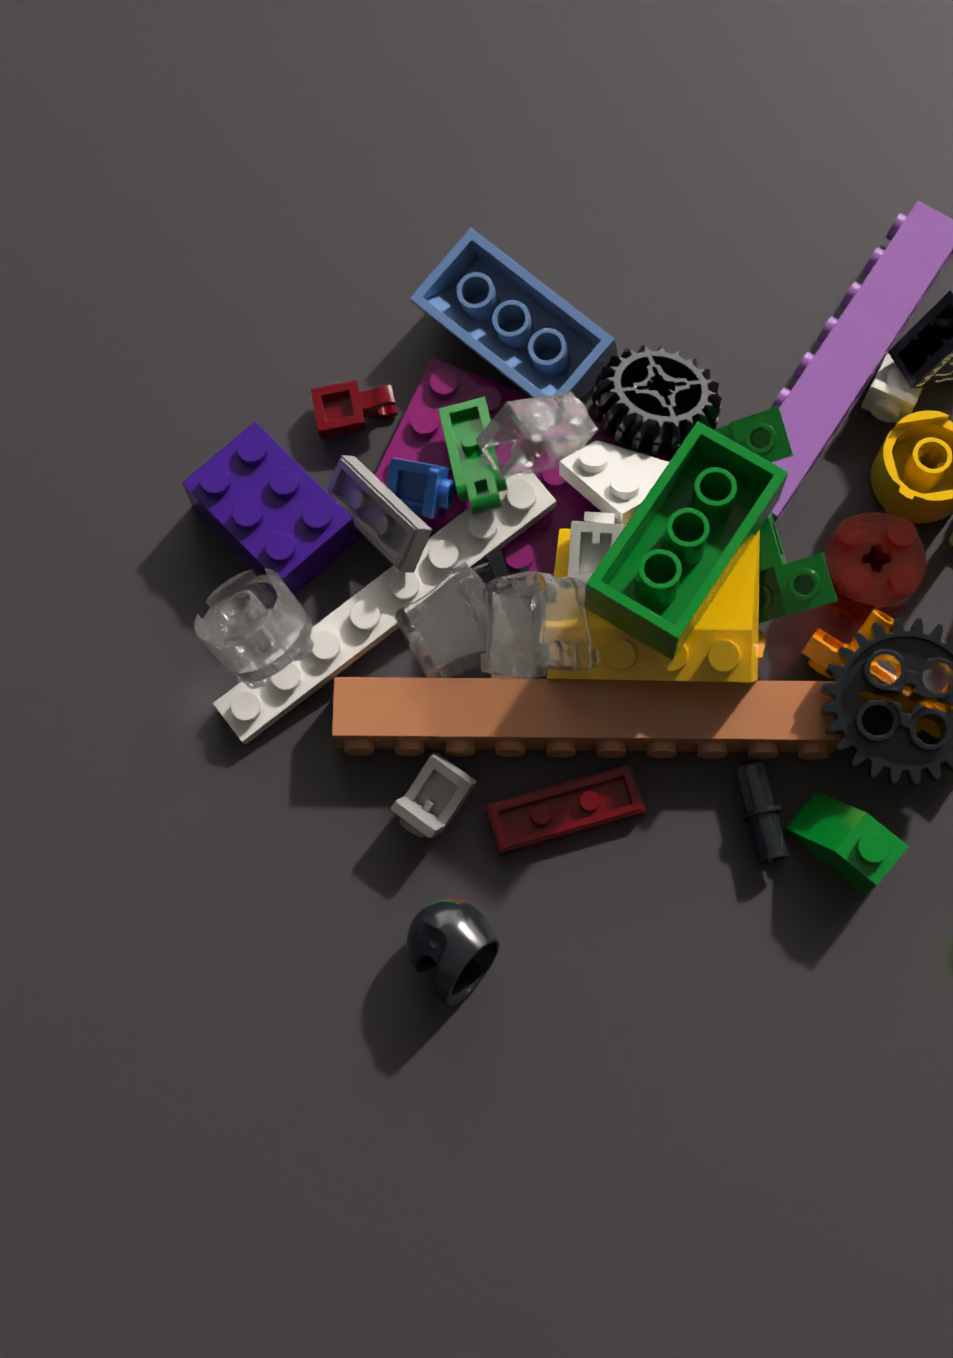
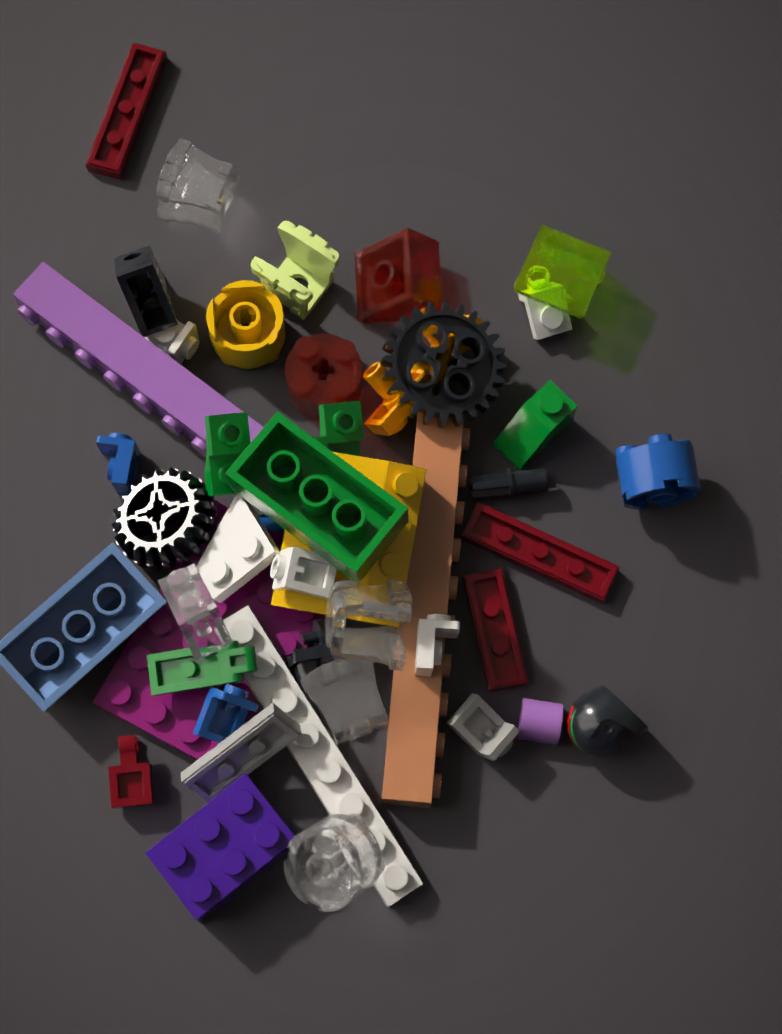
camera: 90 degrees left, 0 degrees up
none -> blue bracket [96,433,141,496]
none -> white bracket [415,614,460,677]
none -> dark red tile [461,502,620,604]
none -> medium lavender brick [517,698,563,745]
none -> blue brick [615,434,701,510]

